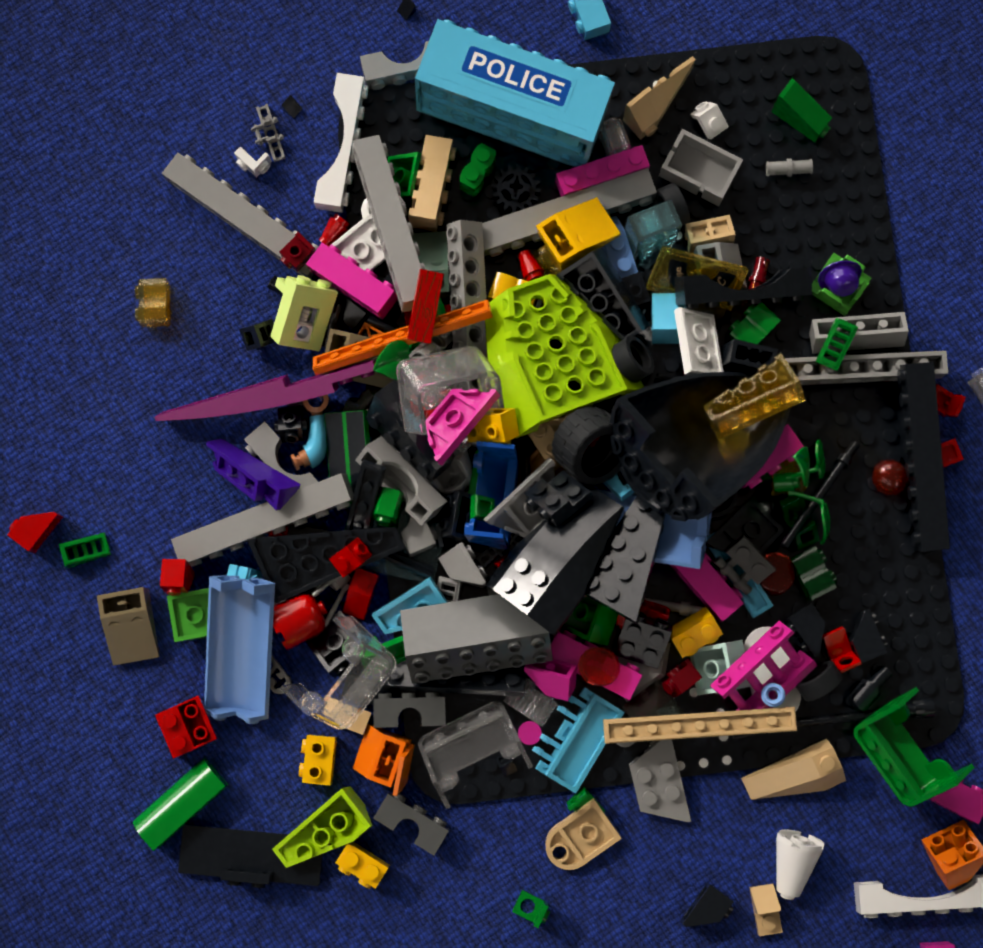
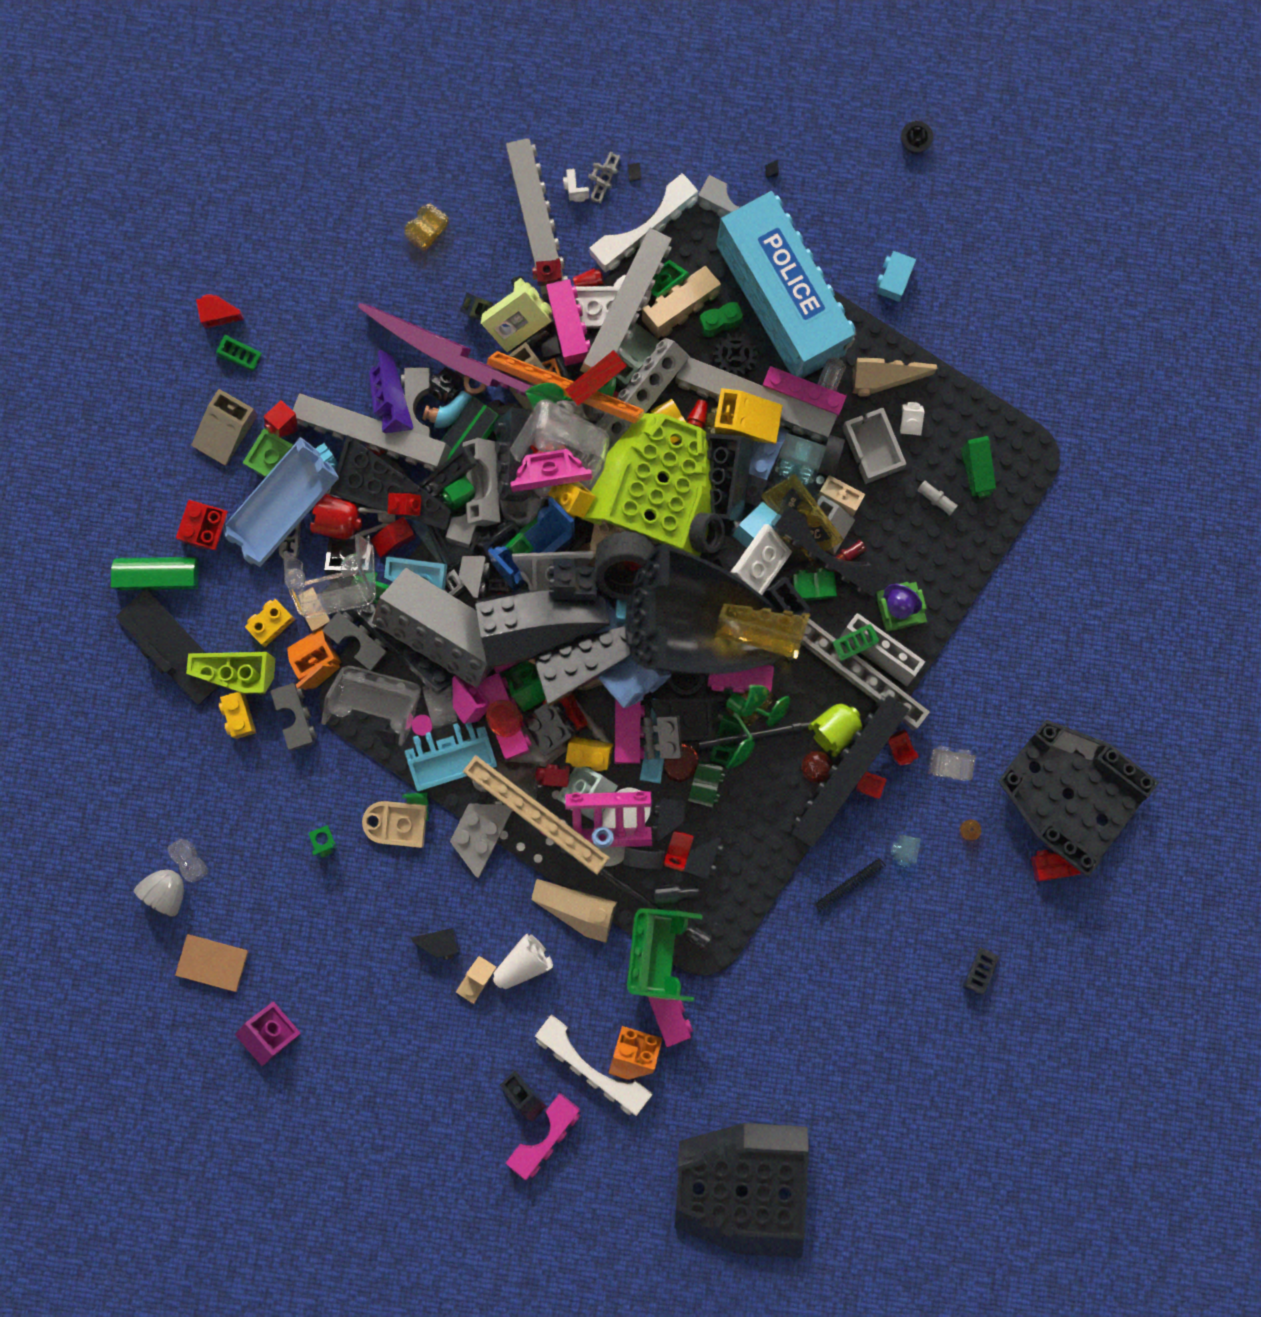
camera: 40 degrees right, 0 degrees up
none -> lime cylinder [808,704,862,757]

